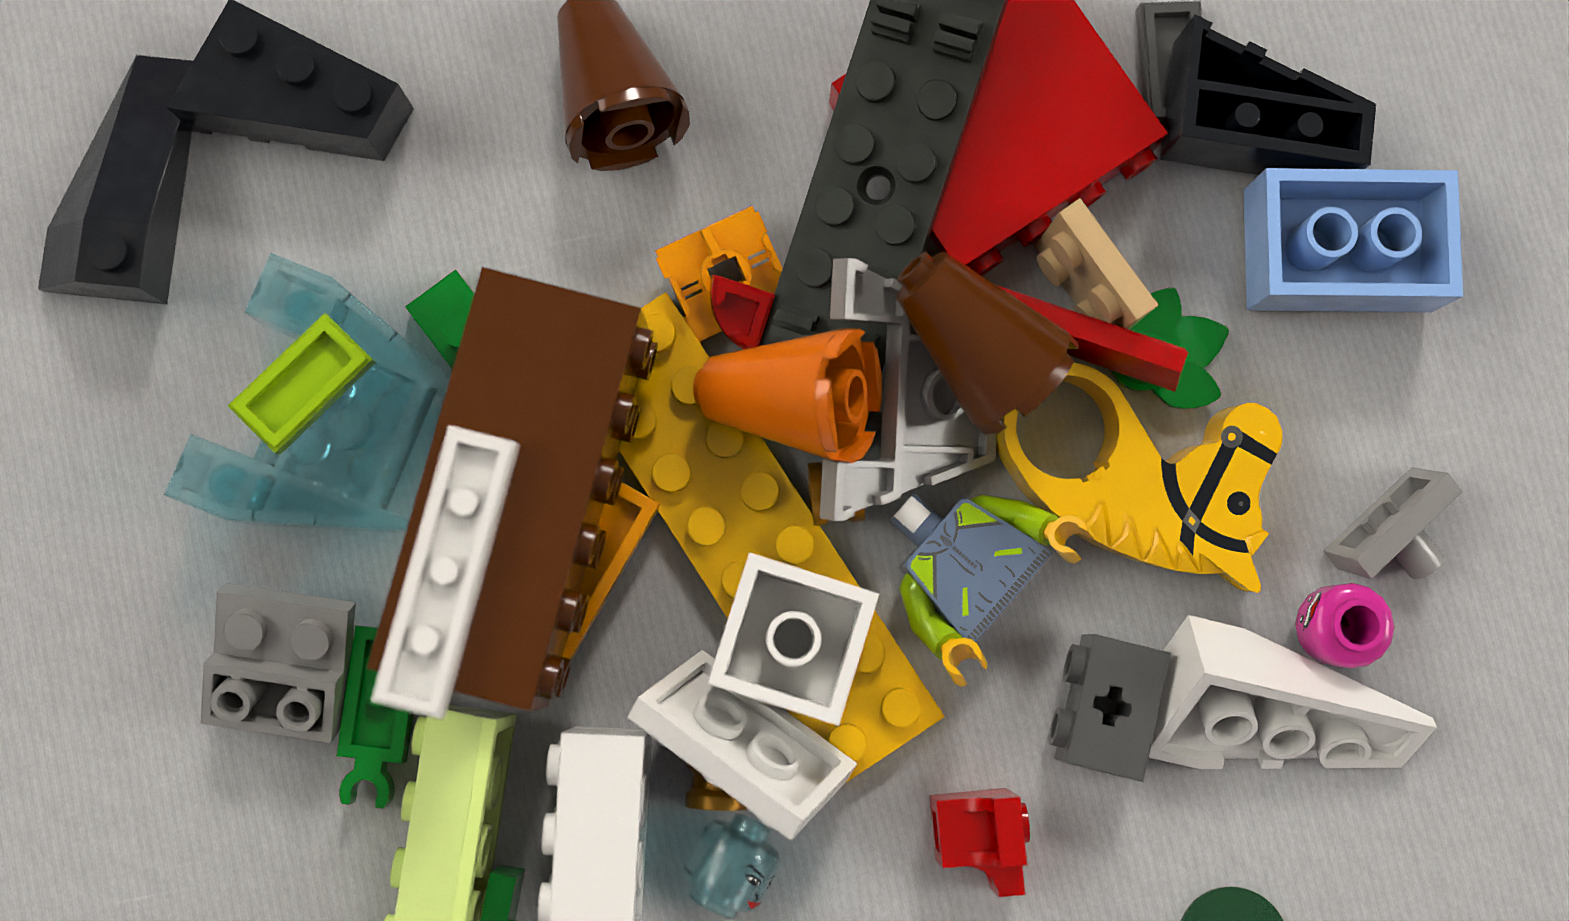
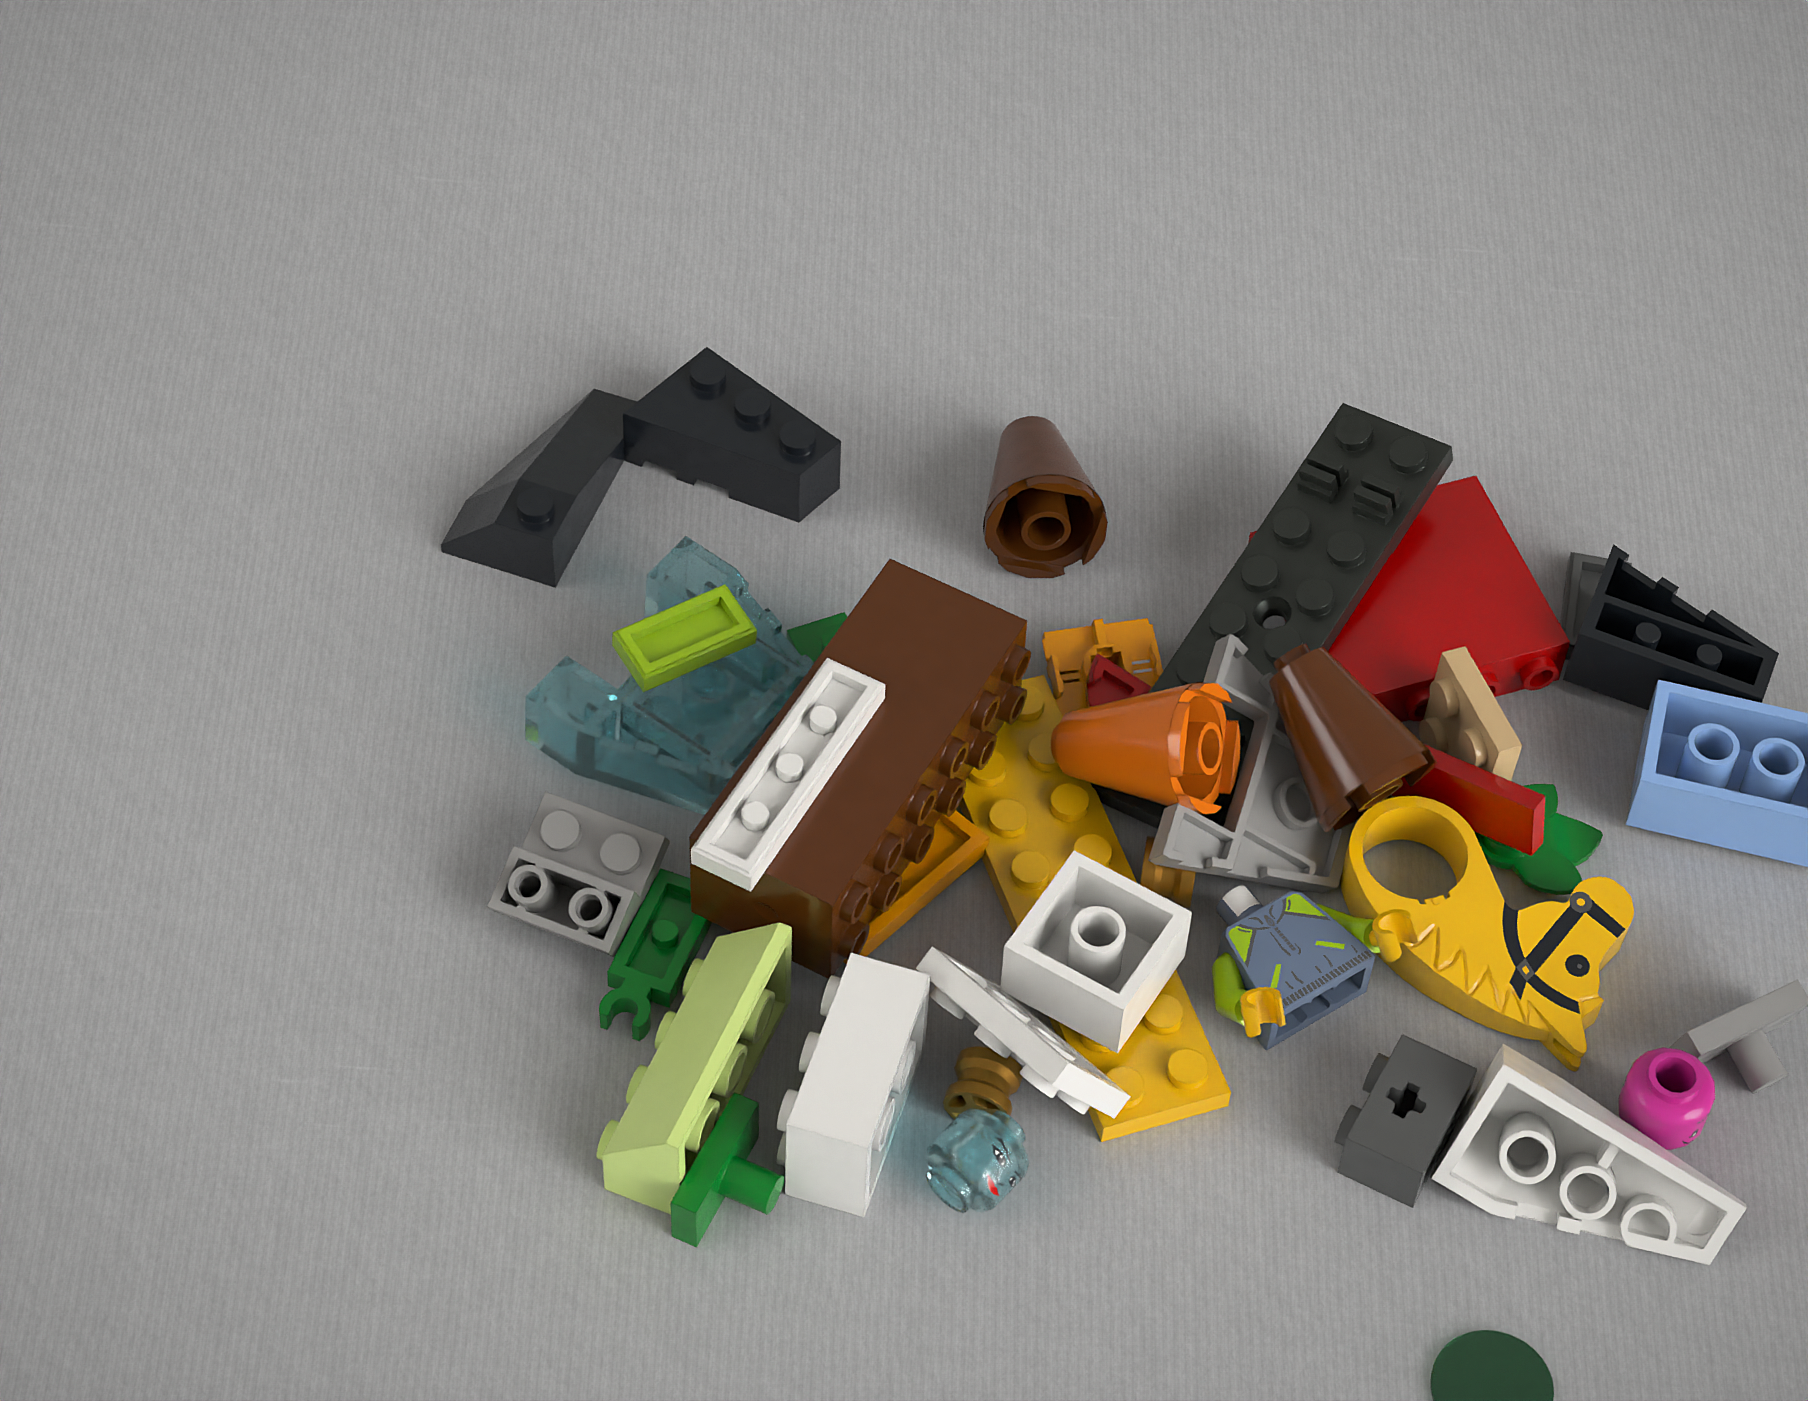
camera: 20 degrees right, 30 degrees down
red brick [929,788,1030,897] -> none

